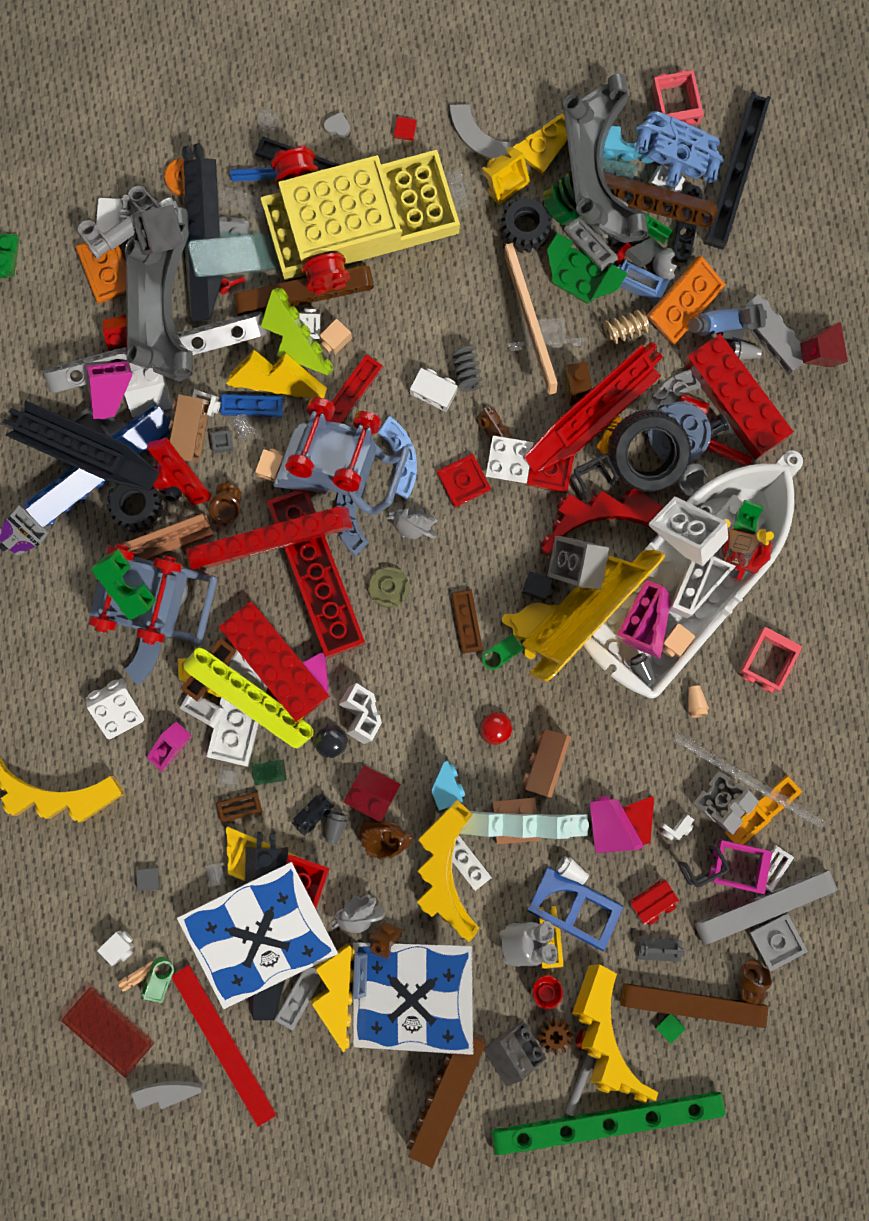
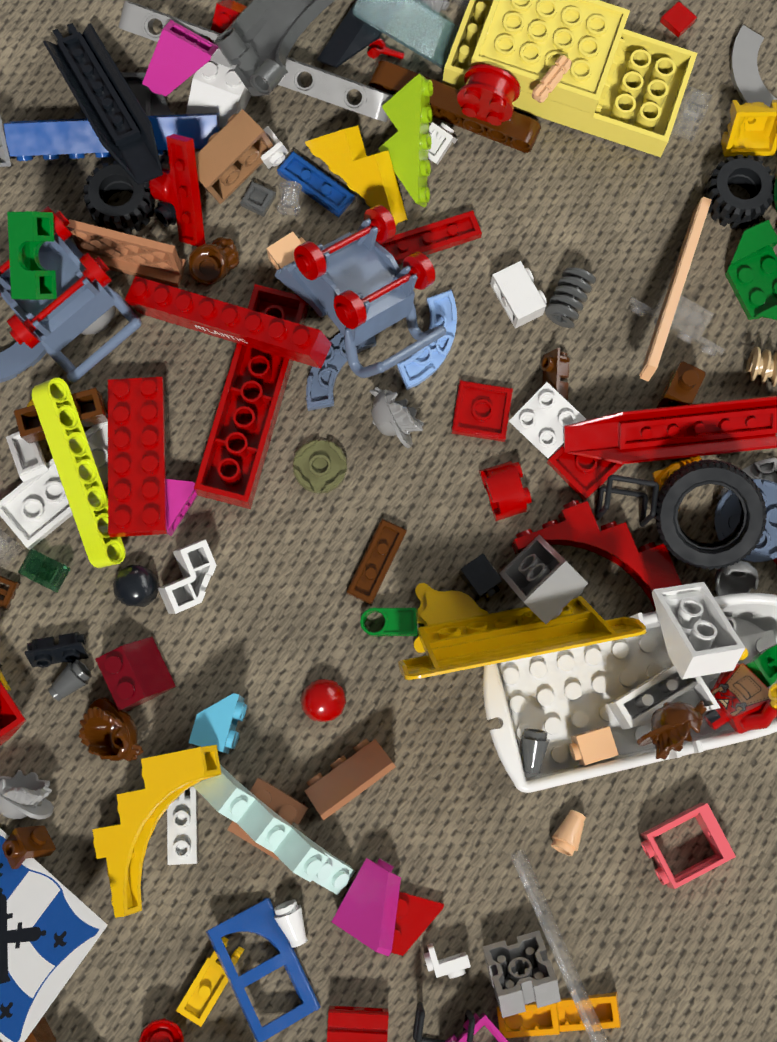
camera: 35 degrees right, 5 degrees down
light nougat brick [319,319,352,355] -> none
light grey piece [499,921,557,967] -> none
dark pink wedge [617,580,672,659] -> none
none -> red cylinder [479,461,532,521]
none -> light nougat axle [532,55,572,103]
none -> reddish brown hair [637,700,707,760]

